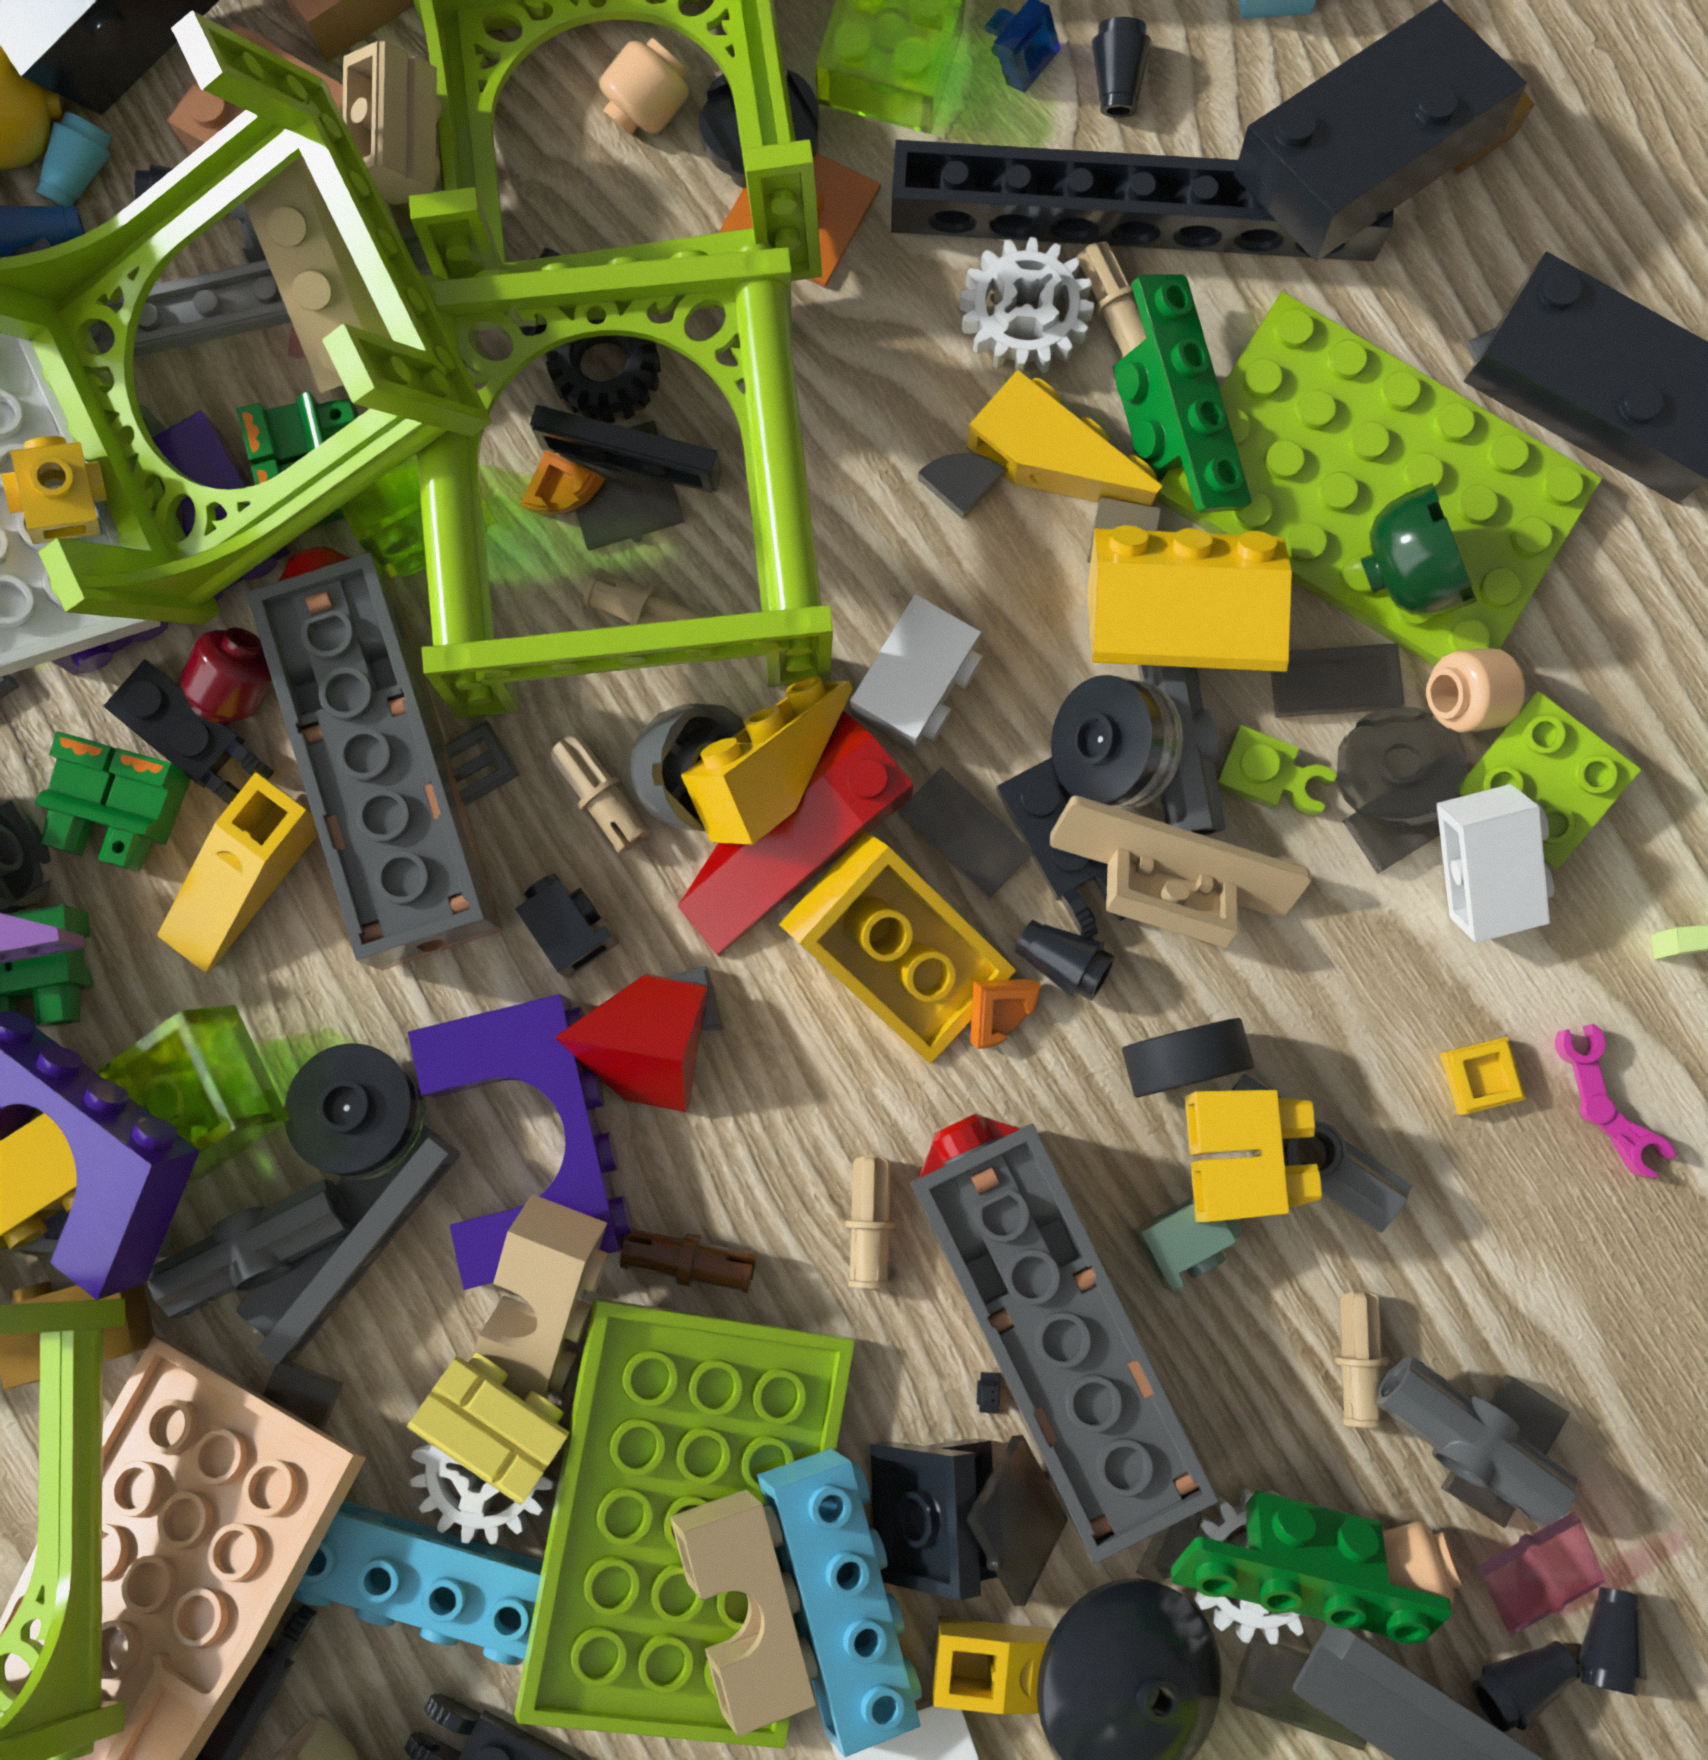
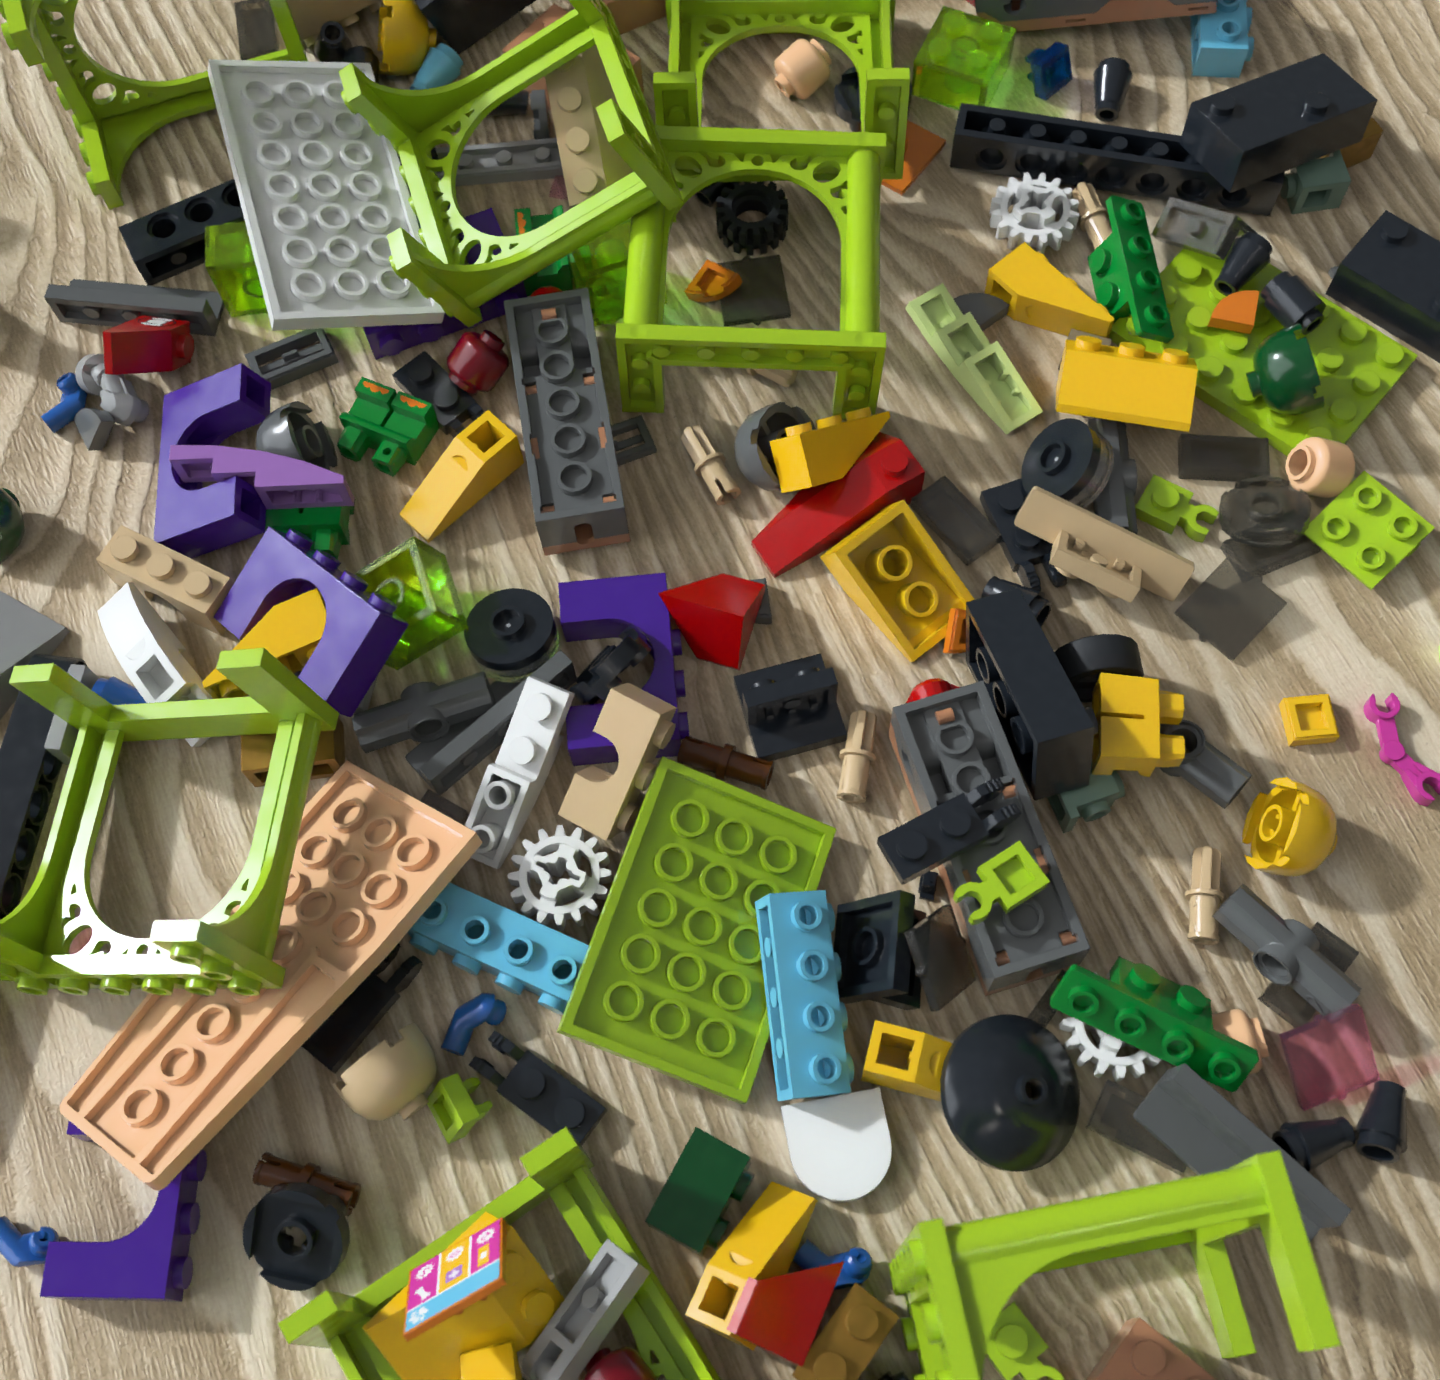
camera: 10 degrees right, 15 degrees down
yellow brick [1,436,107,544] -> none
tan brick [342,41,441,205] -> none
light yellow brick [406,1352,570,1505] -> none
black brick [515,873,620,978] -> none
black tile [530,404,722,493] -> none
tan arch [670,1489,819,1737] -> none
white brick [850,594,984,752] -> none
white brick [1437,784,1554,943] -> none
none -> blue arm [441,993,507,1056]
none -> white slope [465,676,575,869]
none -> black plate [569,625,652,704]
none -> black bracket [734,653,847,761]
none -> black hinge [877,778,1021,885]
none -> yellowish green slope [905,283,1043,435]
none -> lime plate [953,840,1050,925]
none -> black brick [966,587,1099,801]
none -> clear smoke panel [1151,197,1258,261]
none -> clear smoke piece [1175,556,1287,662]
none -> orange tile [1208,290,1260,334]
none -> black cone [1214,232,1272,296]
none -> yellow cylinder [1242,777,1338,877]
none -> black brick [1261,271,1326,335]
none -> sand green brick [1280,150,1351,214]

